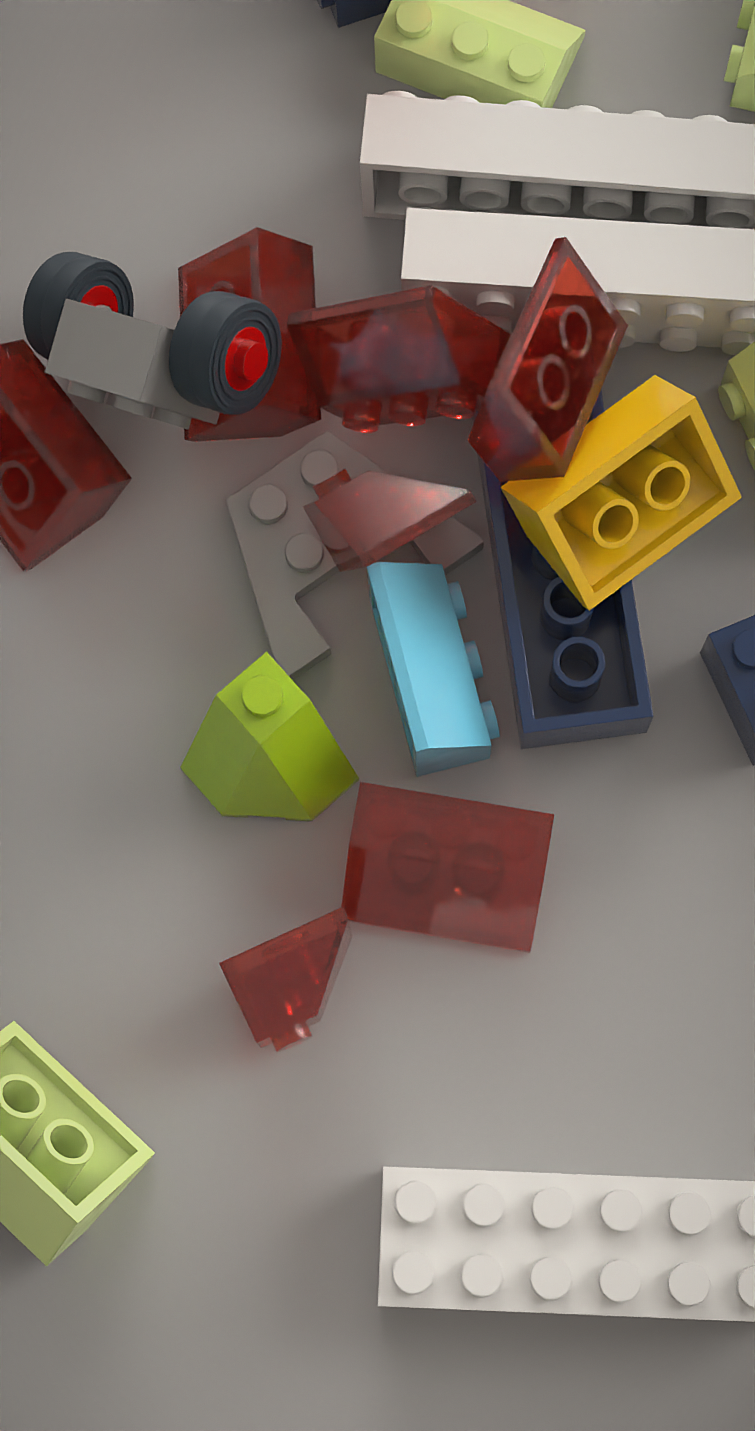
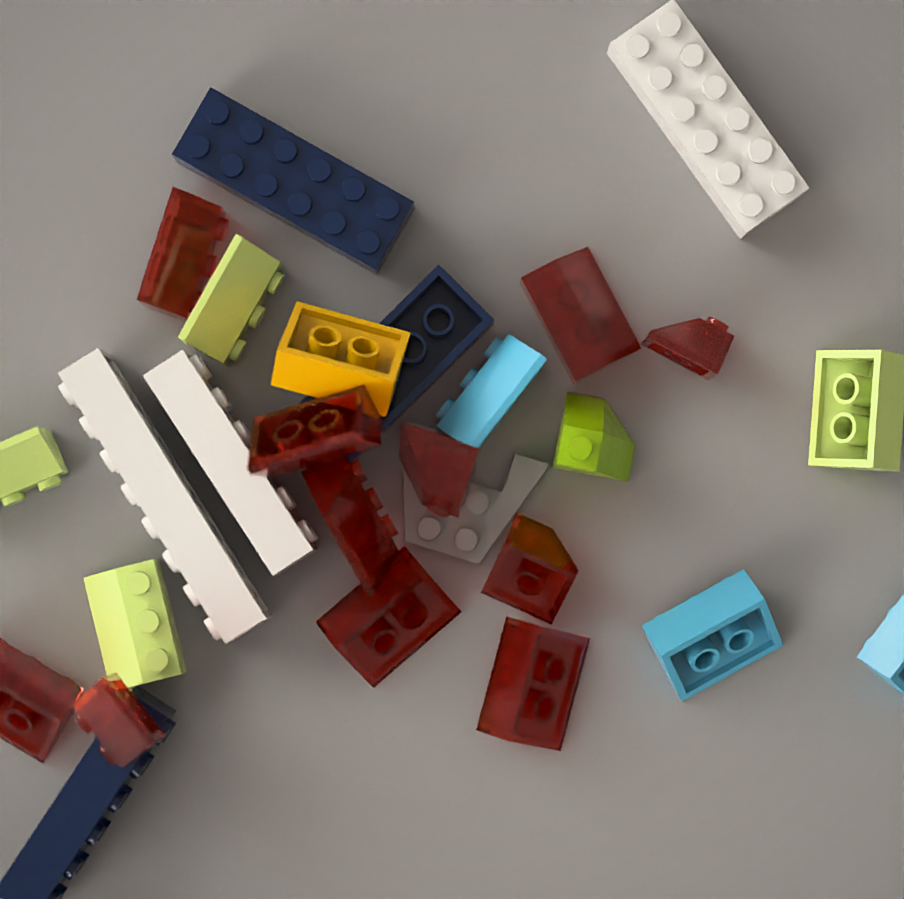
camera: 135 degrees left, 10 degrees up
brick [23,252,282,429] -> none
none -> clear red slope [481,513,579,624]

